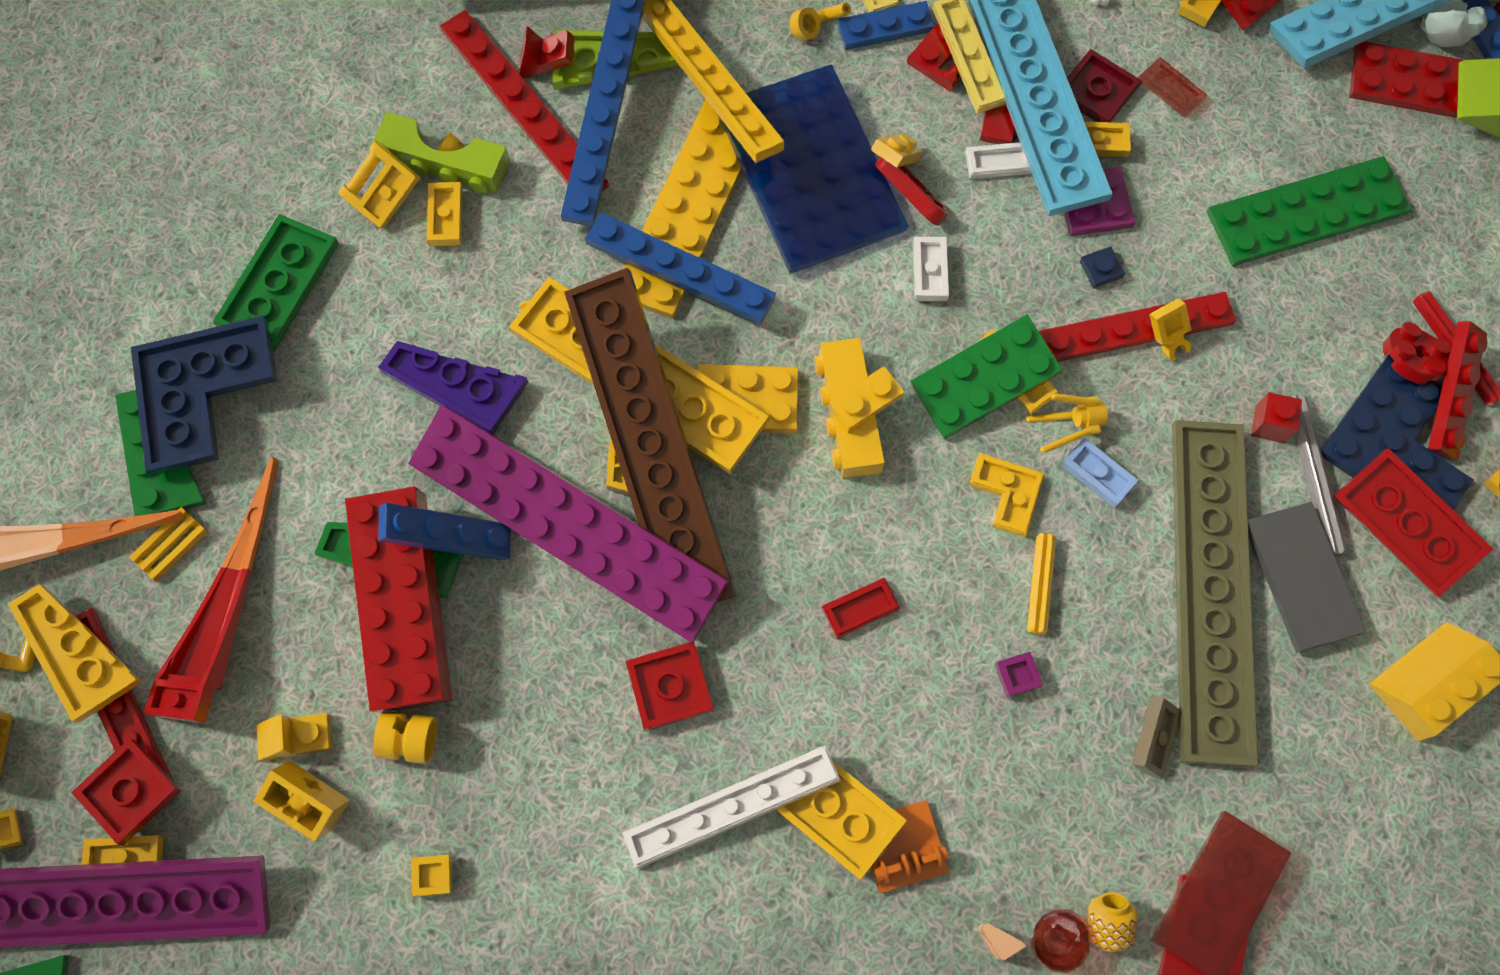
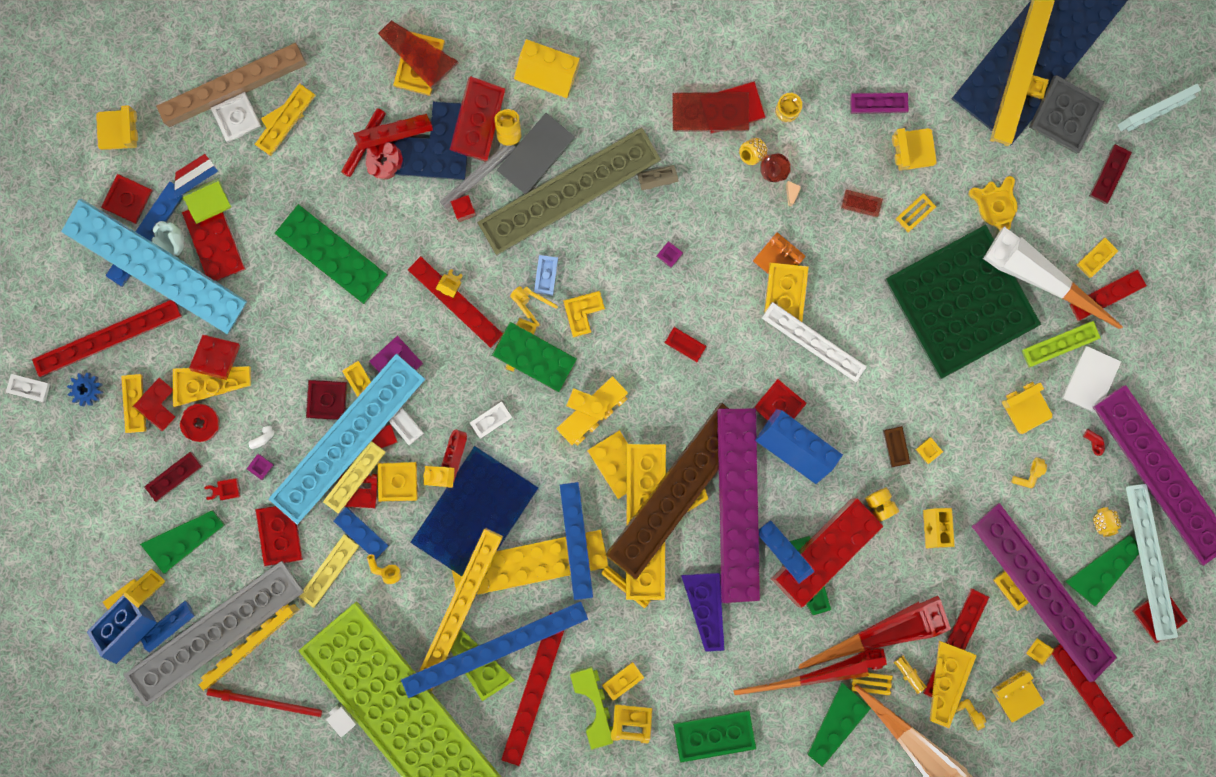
camera: 125 degrees left, 15 degrees up
red plate [71,738,181,846] -> none
dark blue plate [131,316,277,476] -> none
yellow slope [256,713,332,761] -> none
yellow hinge [437,132,463,151] -> none
red slope [519,26,575,79] -> none
yellow axle [1027,533,1056,635] -> none
dark blue plate [1080,246,1125,289] -> none
clear red tile [1139,57,1207,118] -> none
none -> yellow plate [378,462,418,502]
none -> yellow wheel [495,109,522,146]
none -> red plate [733,648,887,695]
none -> blue slope [755,409,843,484]
none -> reddish brown tile [883,426,911,468]
none -> yellow pin [893,655,927,694]

